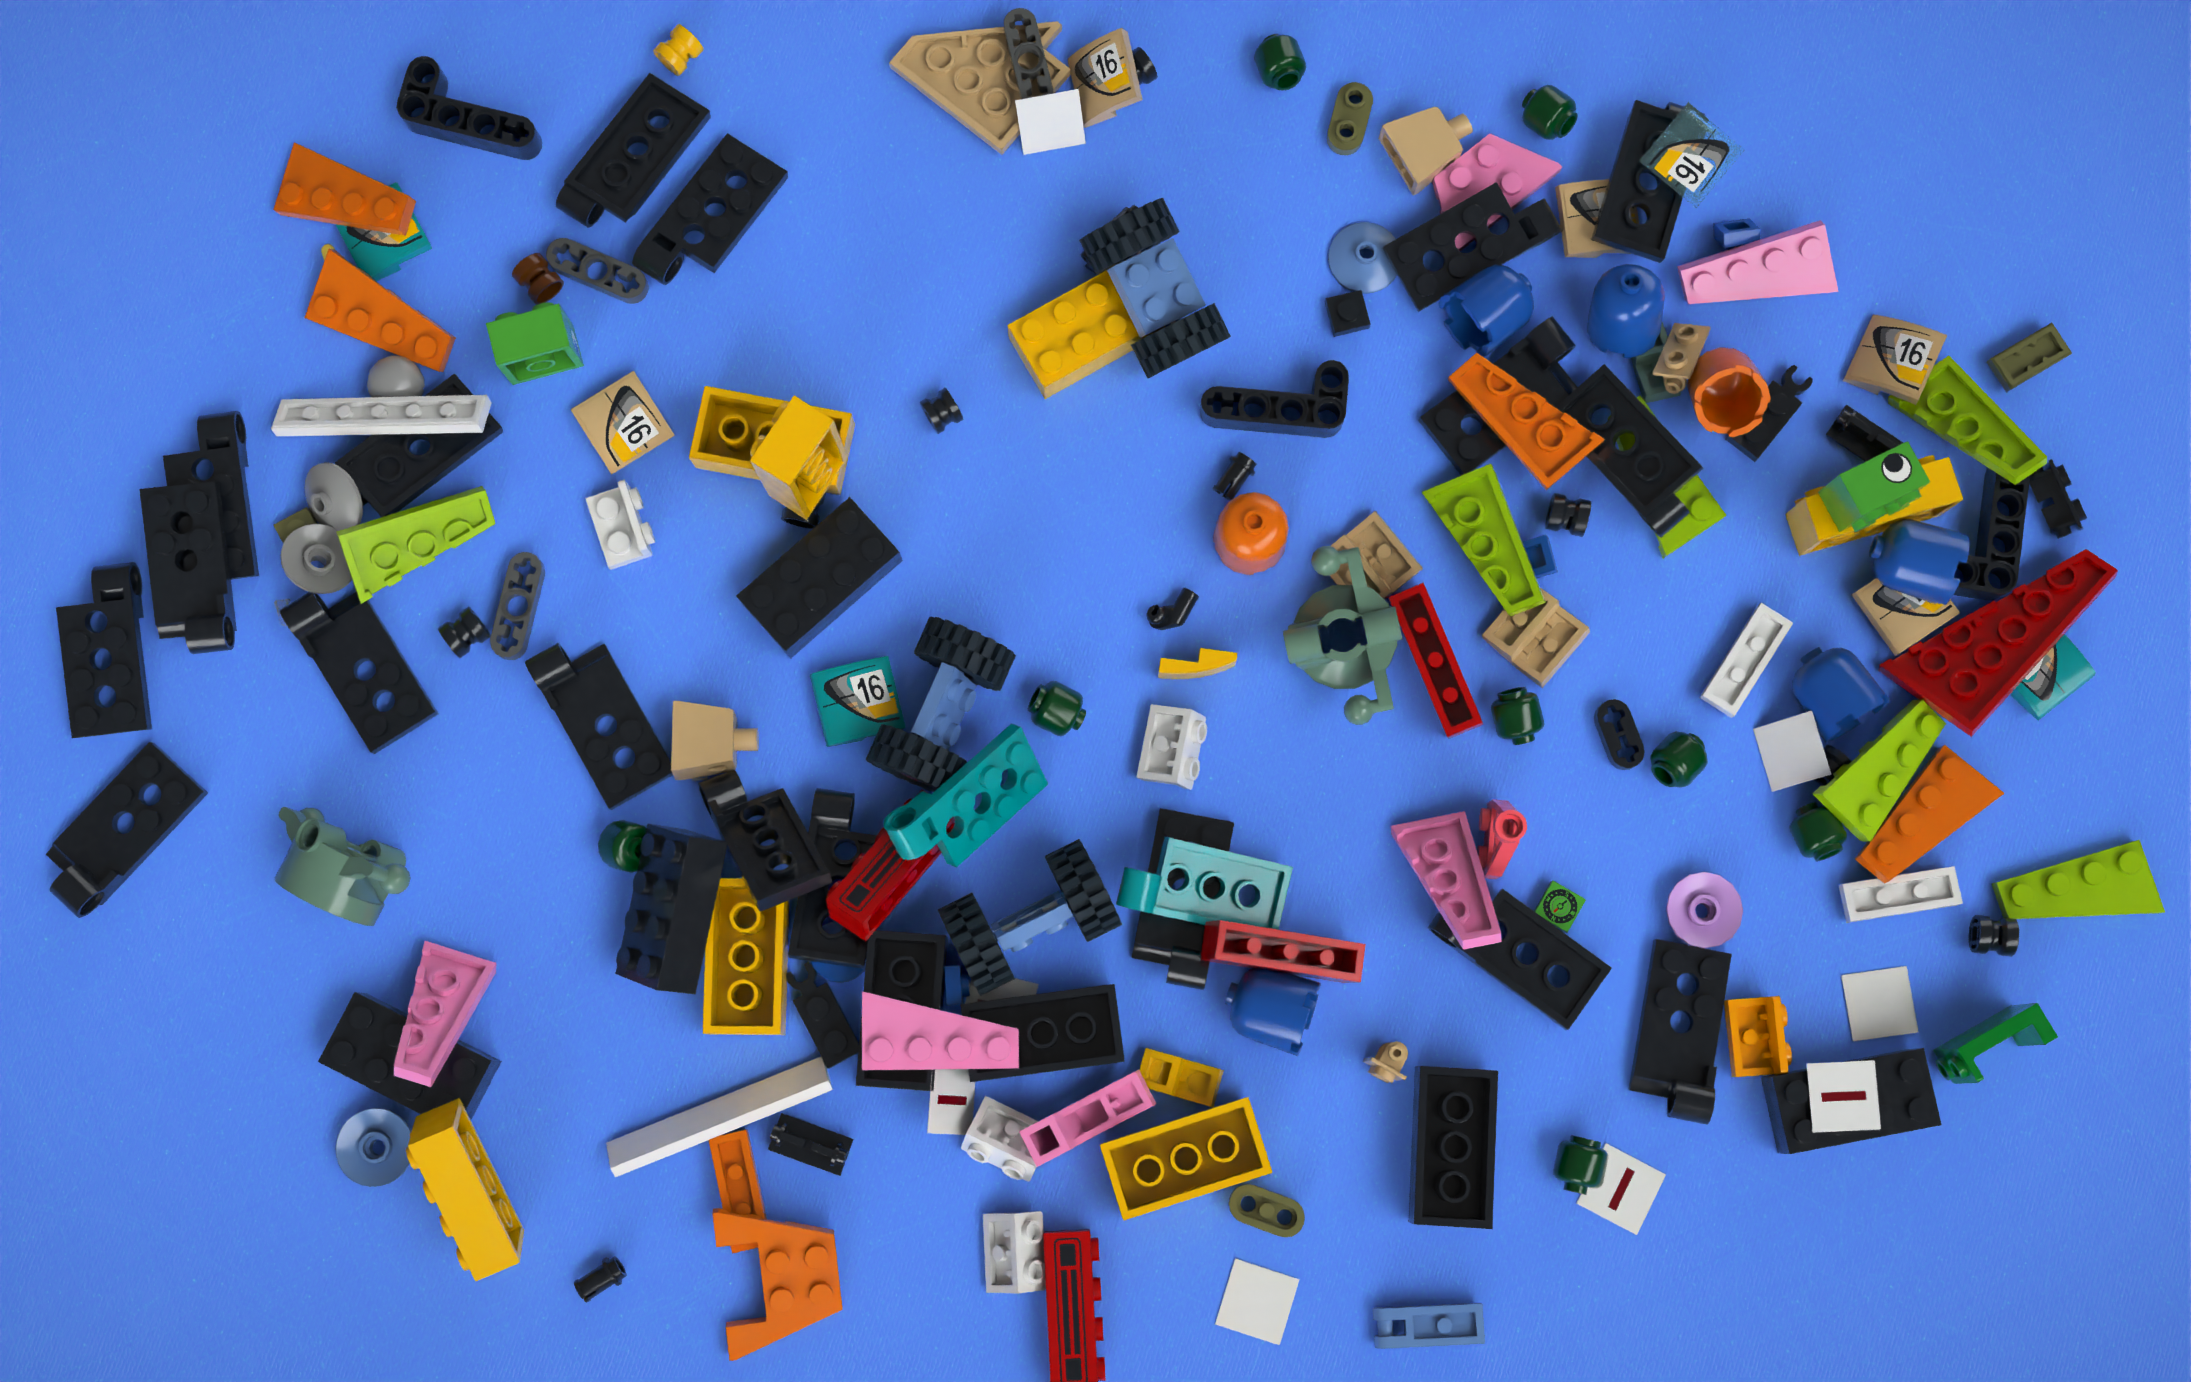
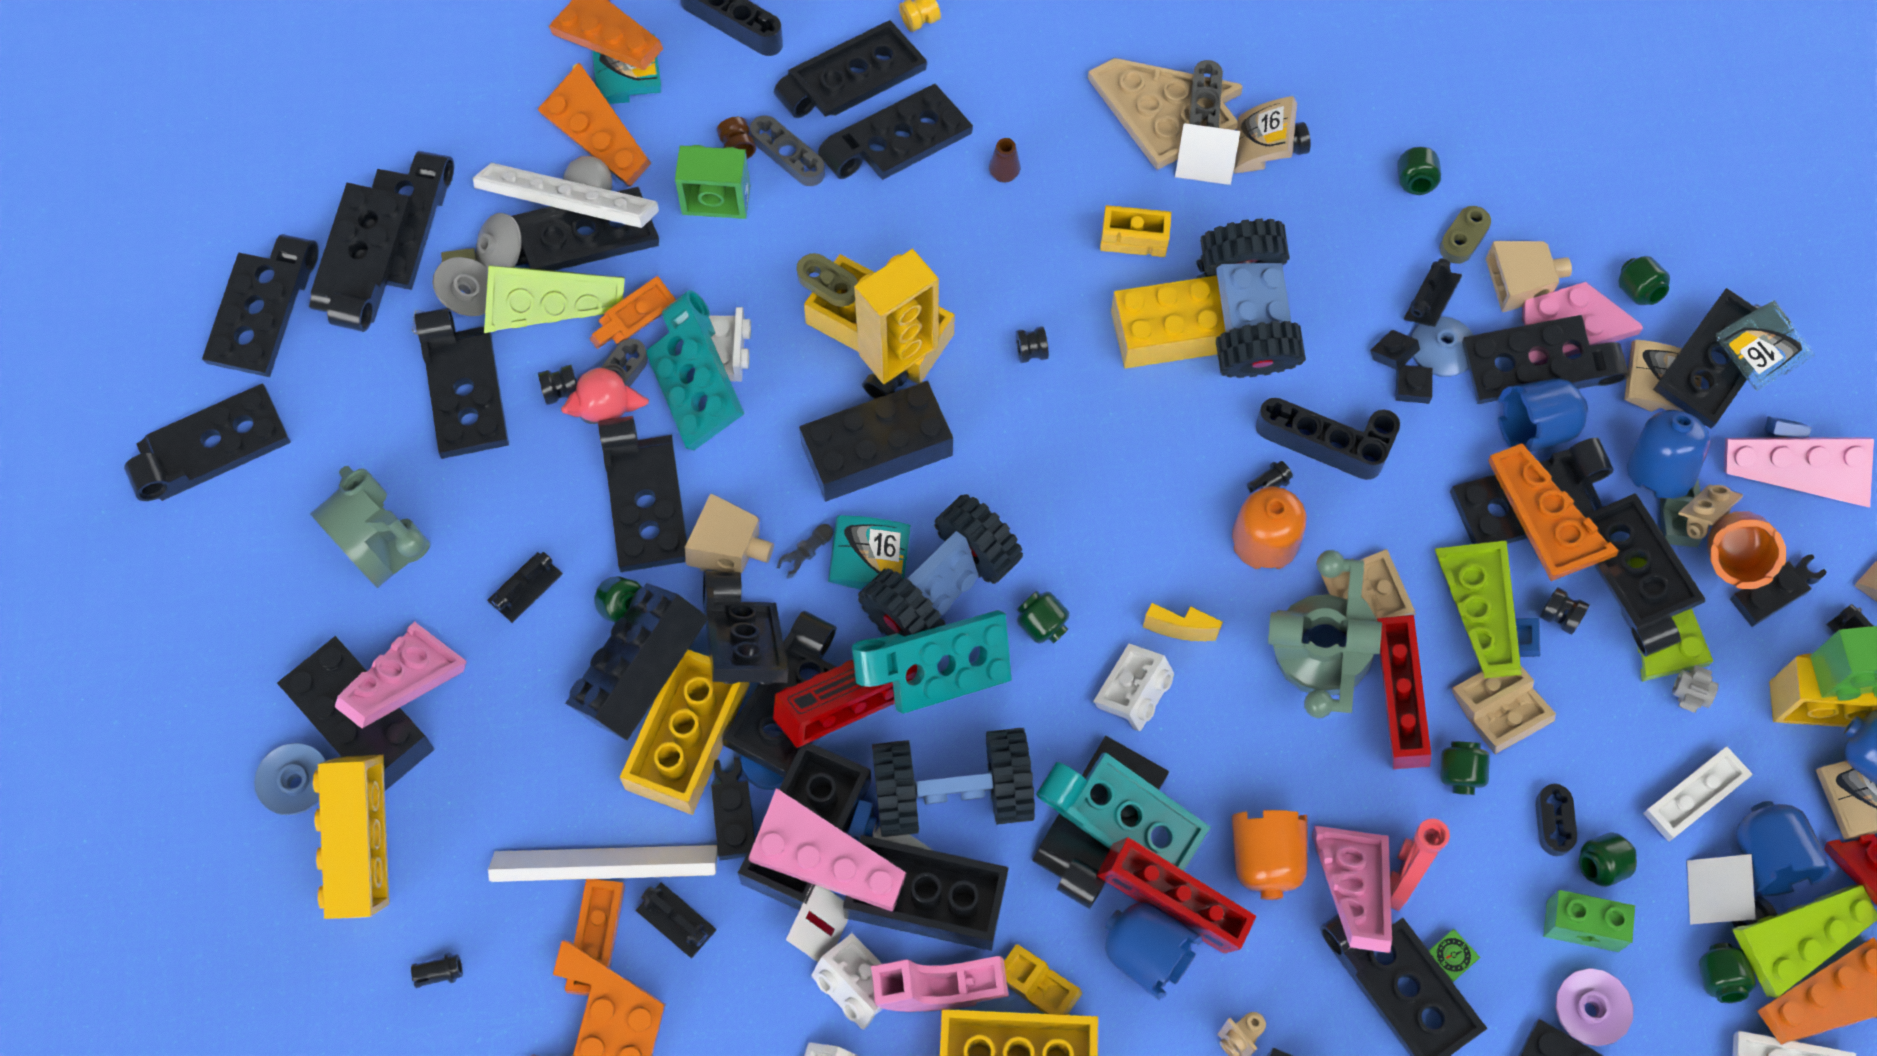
camera: 20 degrees right, 15 degrees down
slope [570,370,675,474] -> none
black arm [1146,588,1199,630] -> none
none -> black hinge [487,552,563,623]
none -> coral piece [561,368,649,422]
none -> orange hinge [589,276,676,349]
none -> teal hinge [646,290,745,451]
none -> clear smoke piece [776,524,834,579]
none -> olive plate [797,253,858,307]
none -> cone [989,138,1021,183]
none -> yellow brick [1100,205,1171,257]
none -> orange cylinder [1232,810,1308,900]
none -> black plate [1370,330,1420,371]
none -> black hinge [1404,258,1462,327]
none -> bright green brick [1543,890,1635,952]
none -> light grey gear [1672,665,1719,713]

